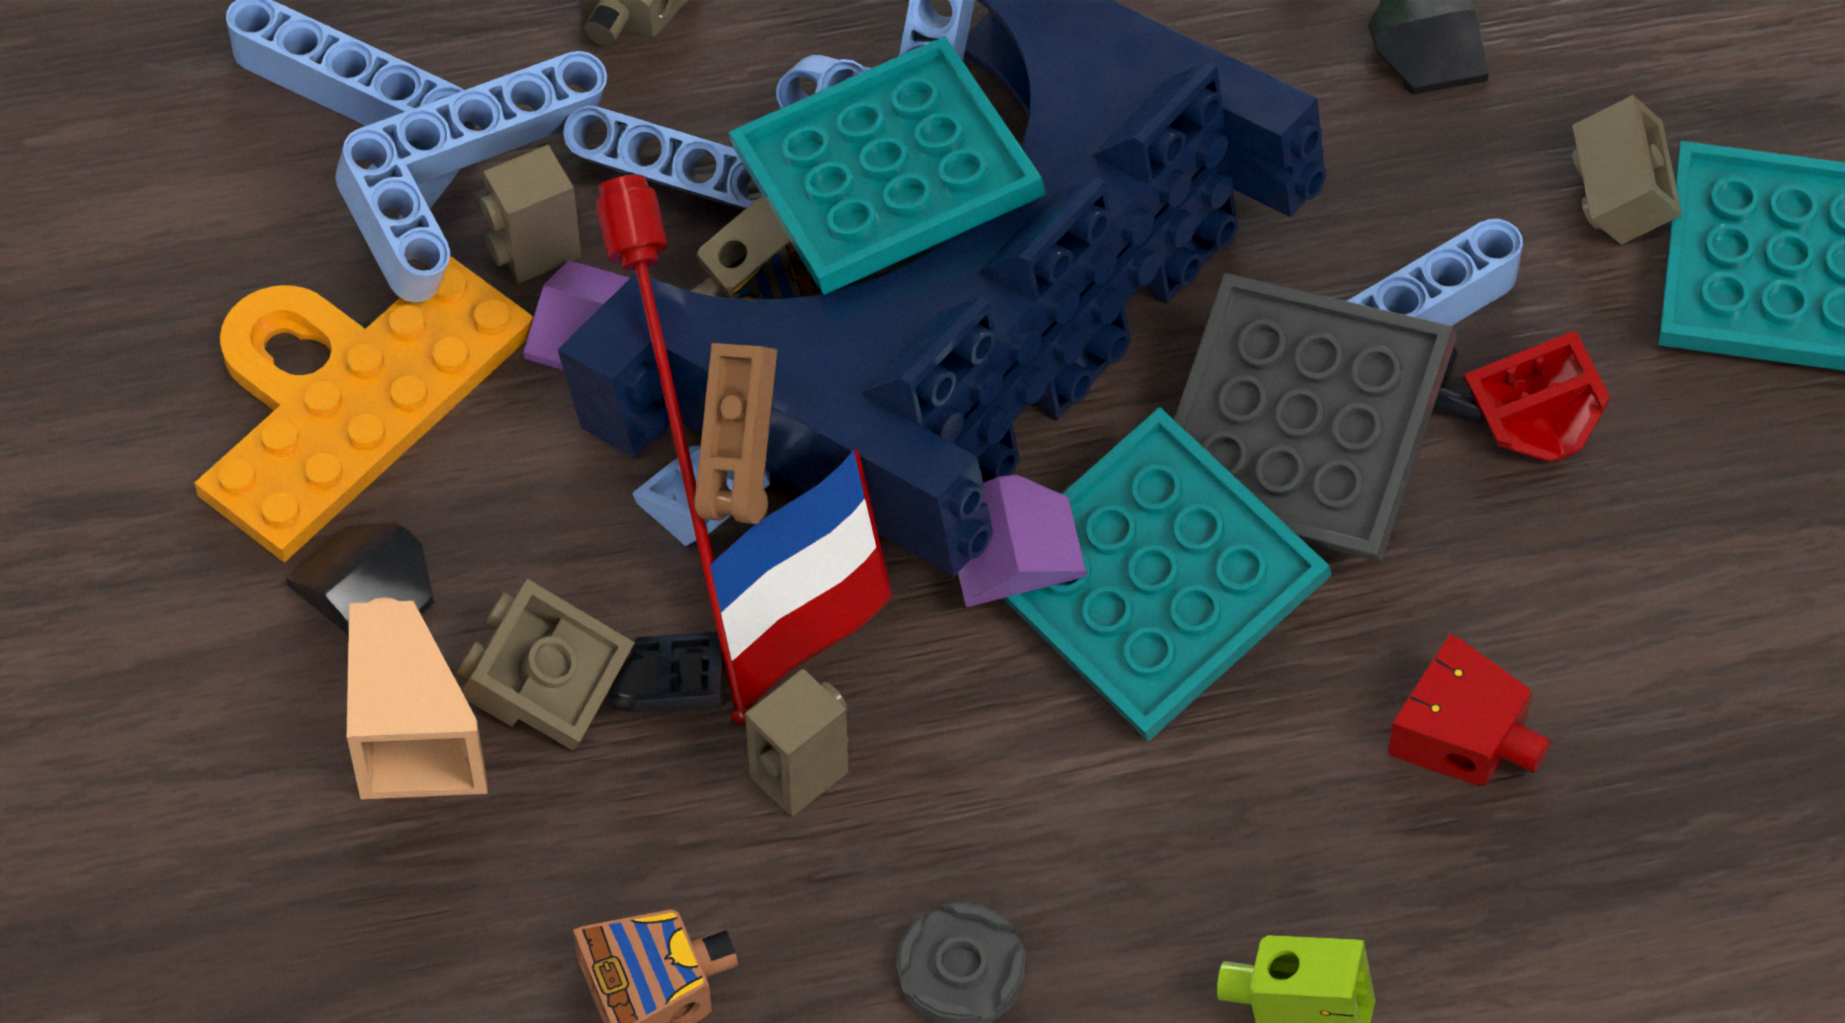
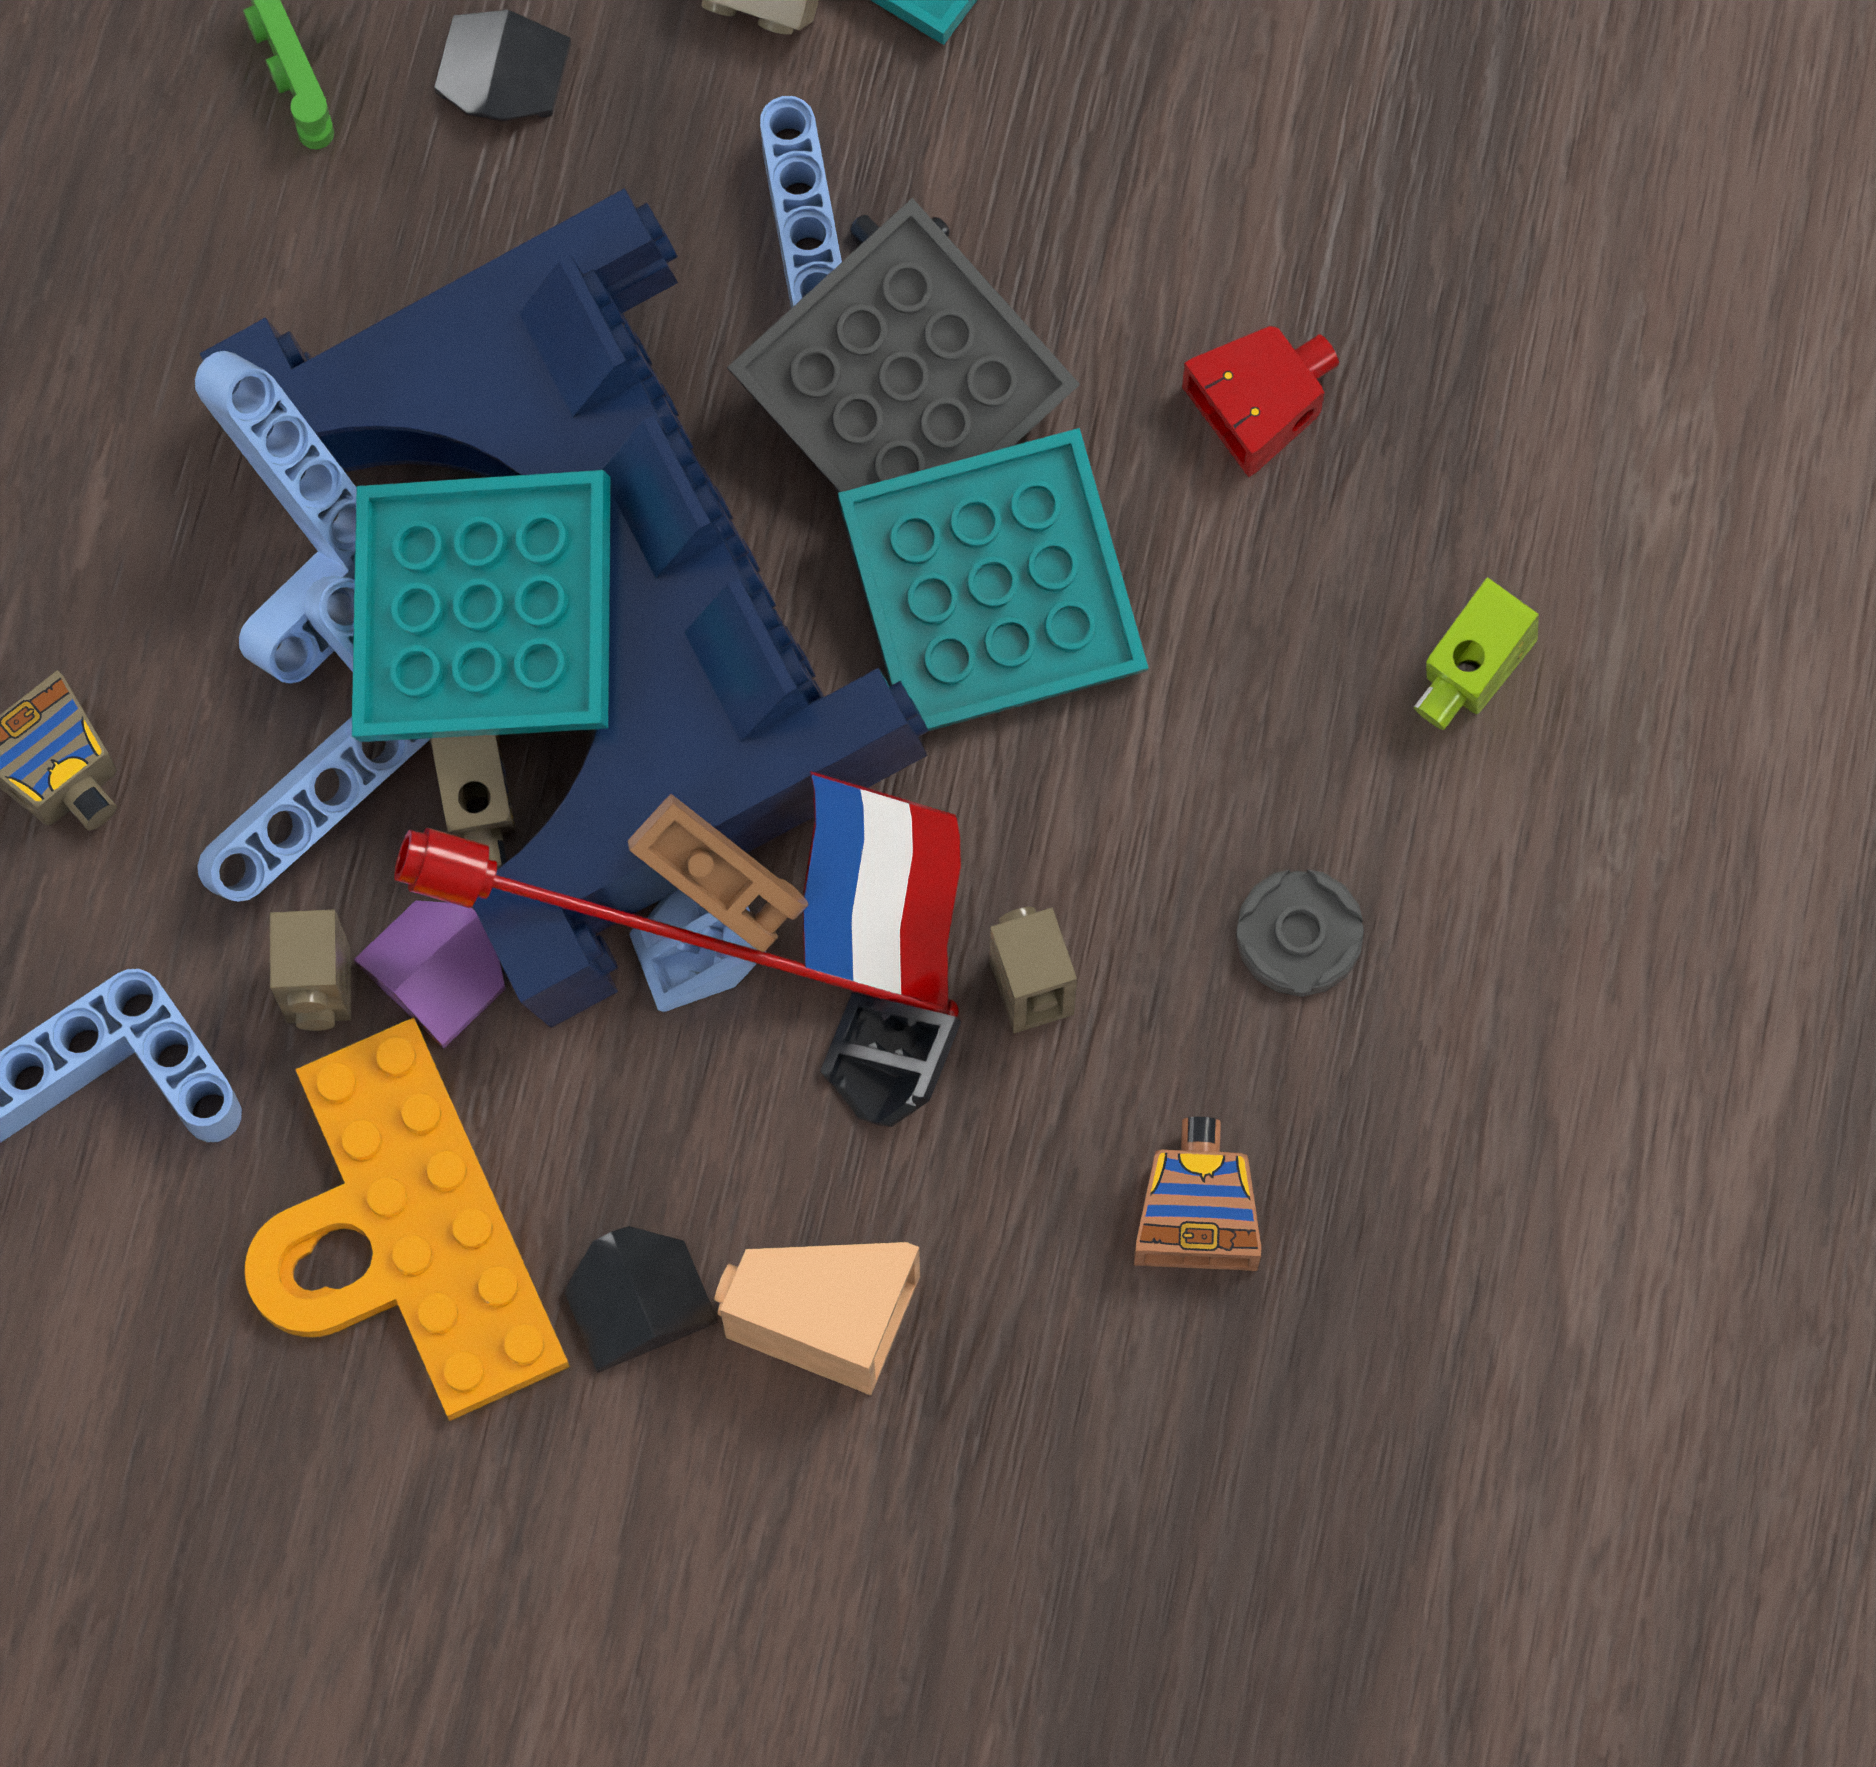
camera: 65 degrees left, 15 degrees up
light blue beam [335,51,607,302] -> none
dark tan plate [456,579,635,751] -> none
medium lavender slope [958,475,1087,607] -> none
red slope [1464,330,1610,462] -> none

